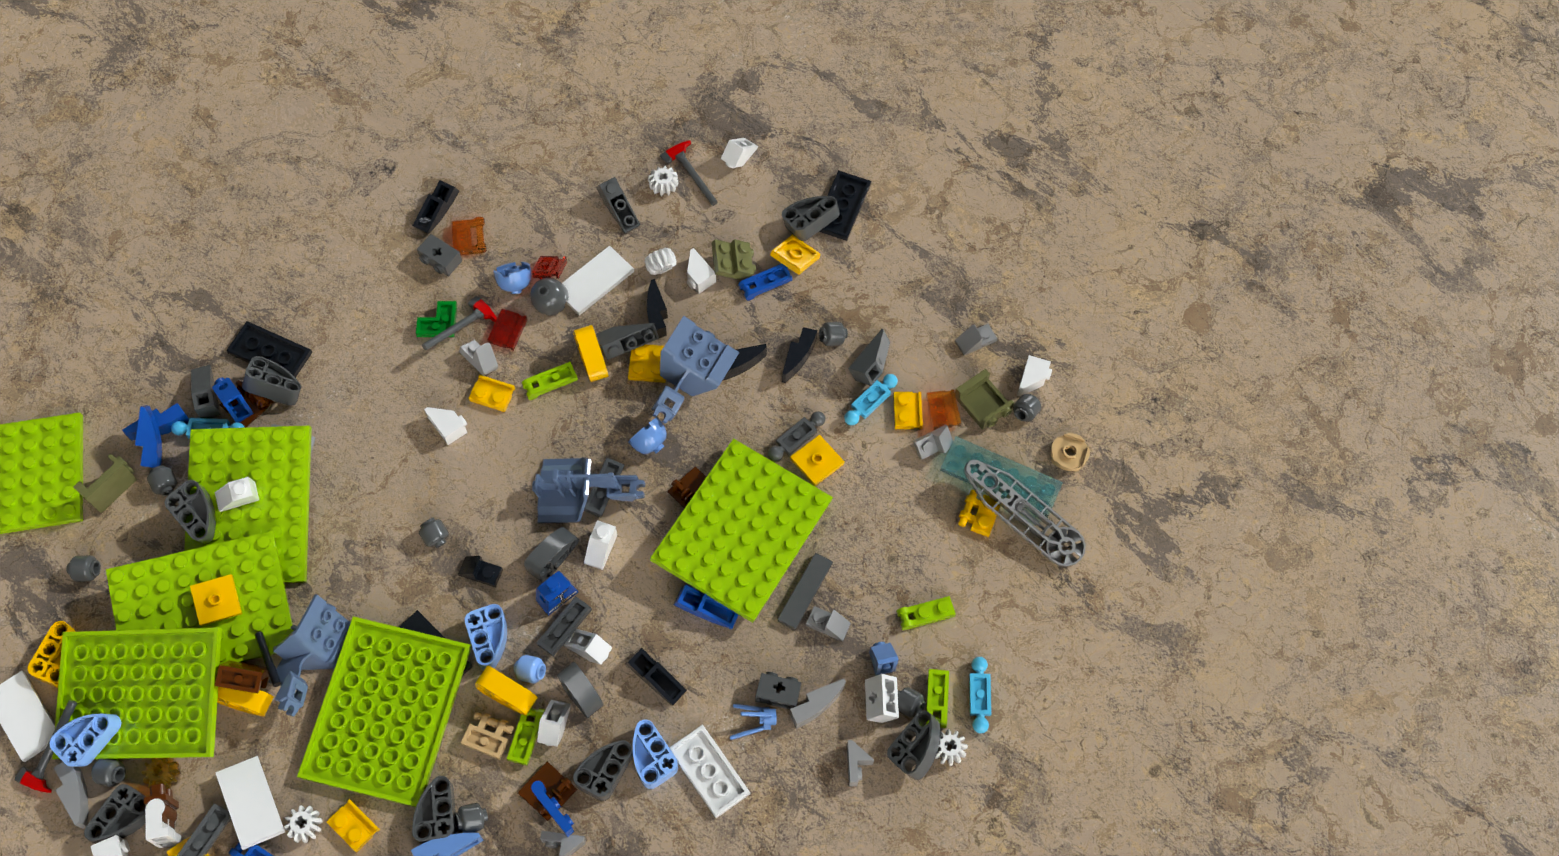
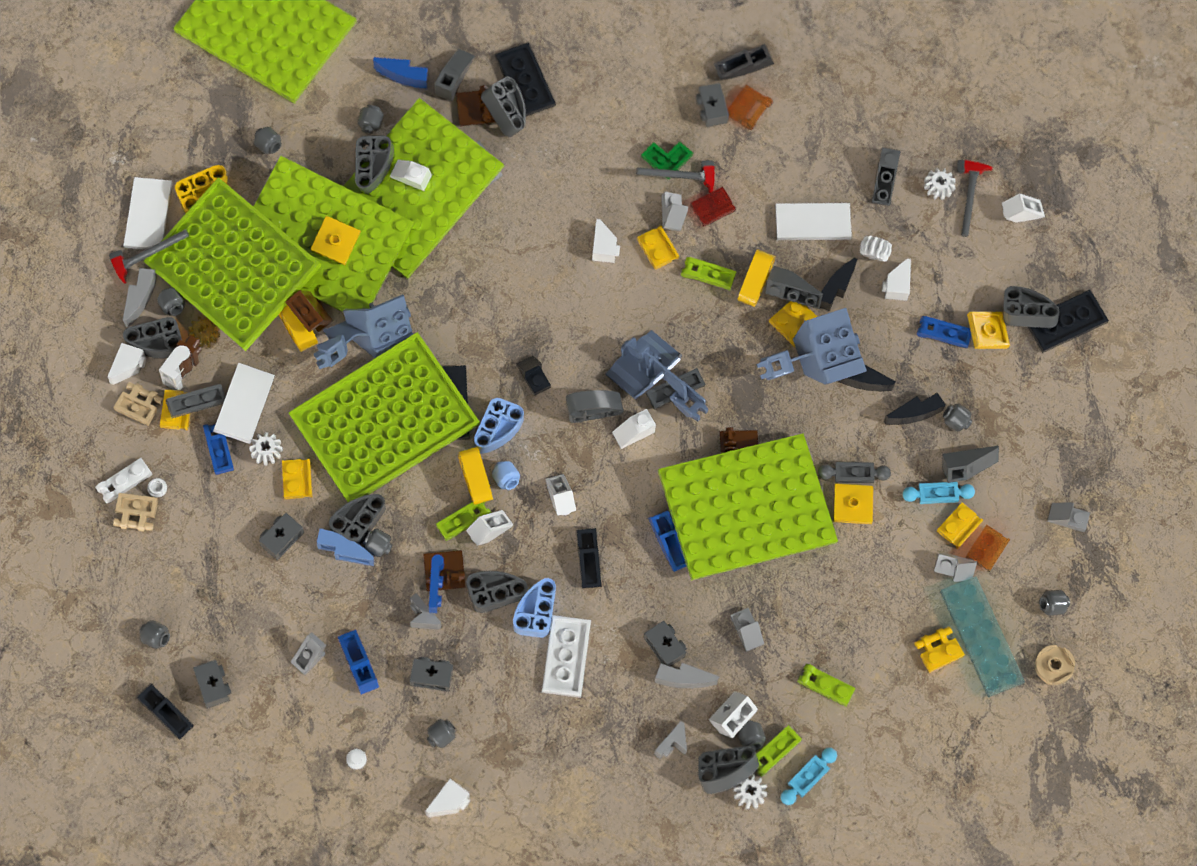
camera: 40 degrees right, 5 degrees up
light blue beam [49,714,121,767] -> none
olive panel [73,454,137,514] -> none
blue slope [135,405,162,468] -> none
medium azure plate [171,418,245,439] -> none
blue torso [212,378,254,422] -> none
black bar [254,632,281,687] -> none
dark grey head [419,517,449,548] -> none
tan plate [461,712,515,760] -> none
medium blue cylinder [493,262,532,294] -> none
dark grey cylinder [530,277,569,316] -> none
clear red plate [532,256,567,279] -> none
blue torso [536,571,578,616] -> none
dark grey plate [537,596,592,657] -> none
dark grey beam [557,661,604,718] -> none
medium blue cylinder [628,417,667,454] -> none
olive plate [711,239,756,280] -> none
medium blue plant [729,704,777,740] -> none
dark grey tile [778,553,833,630] -> none
medium blue slope [869,642,899,676] -> none
olive panel [954,369,1014,430] -> none
light grey beam [964,459,1086,567] -> none
white slope [1017,355,1052,397] -> none

